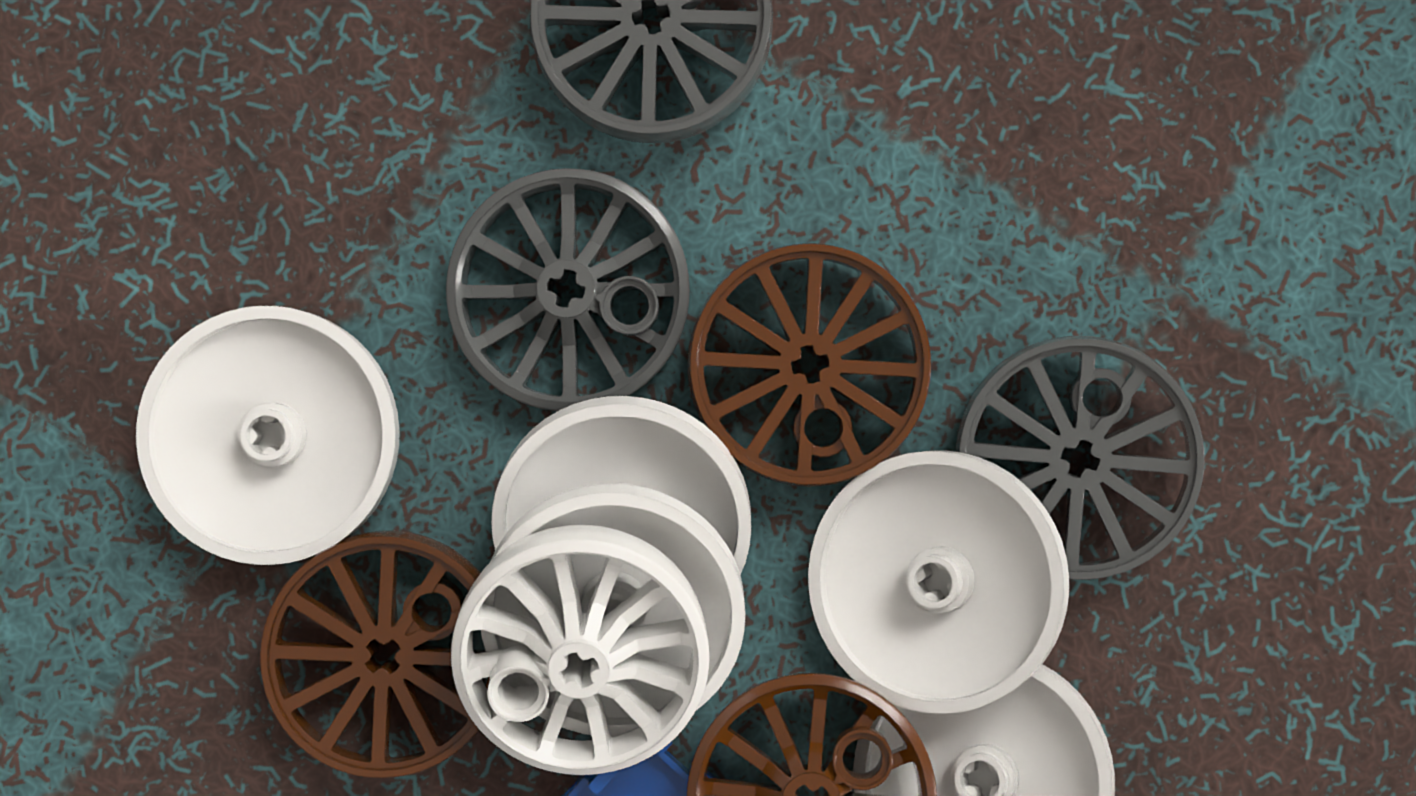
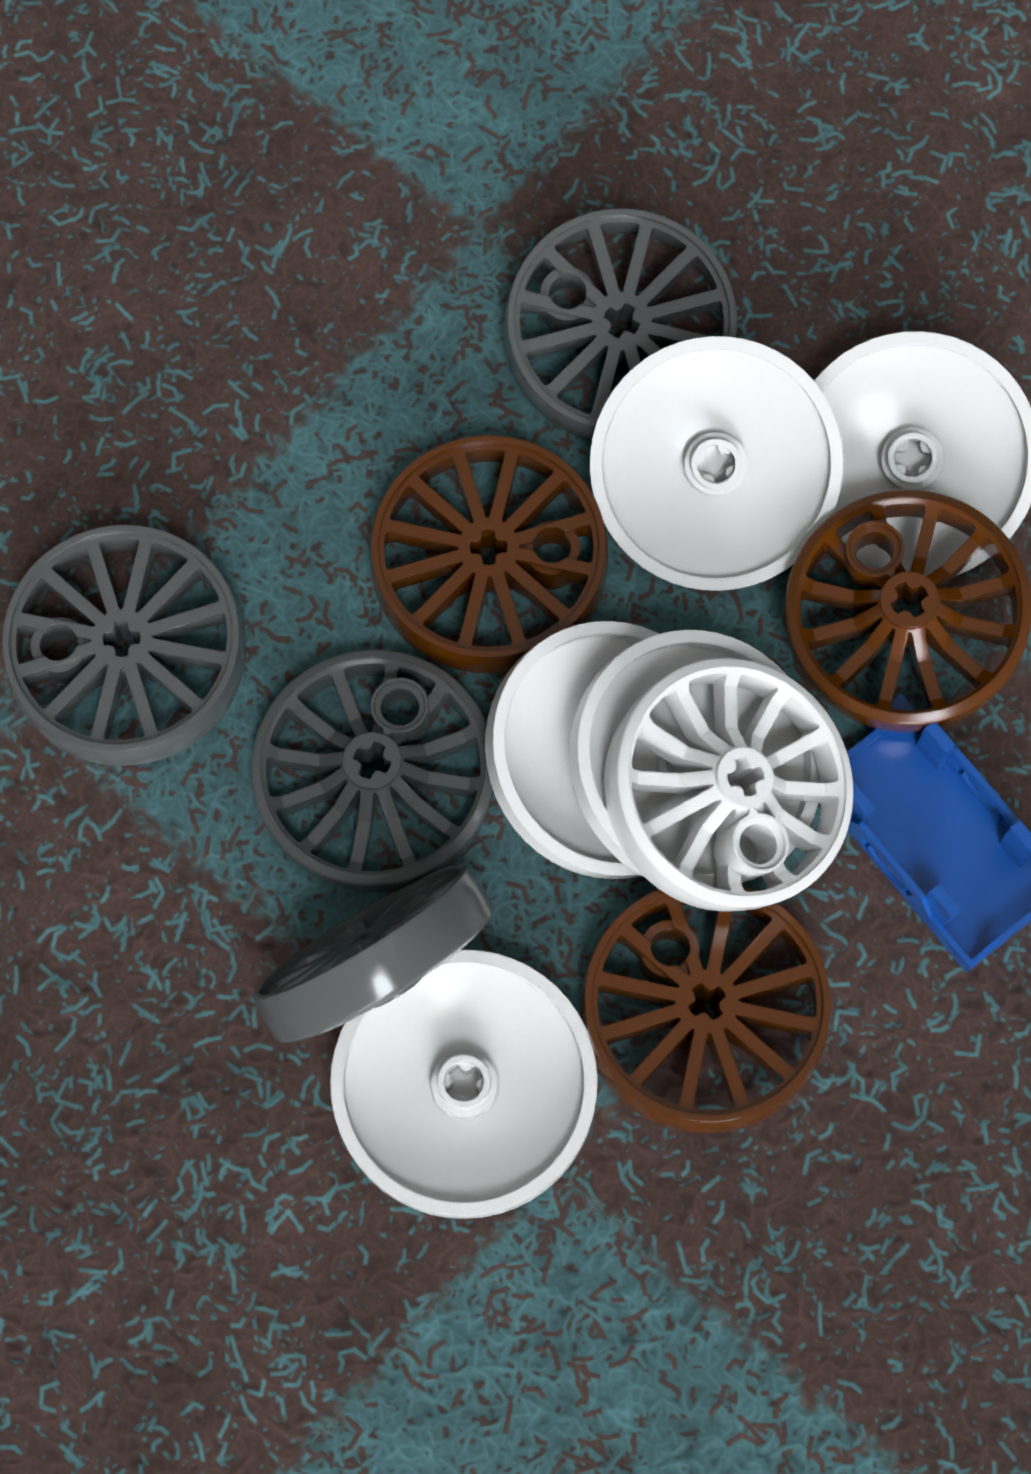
camera: 80 degrees left, 15 degrees down
none -> dark grey piece [253,864,494,1043]

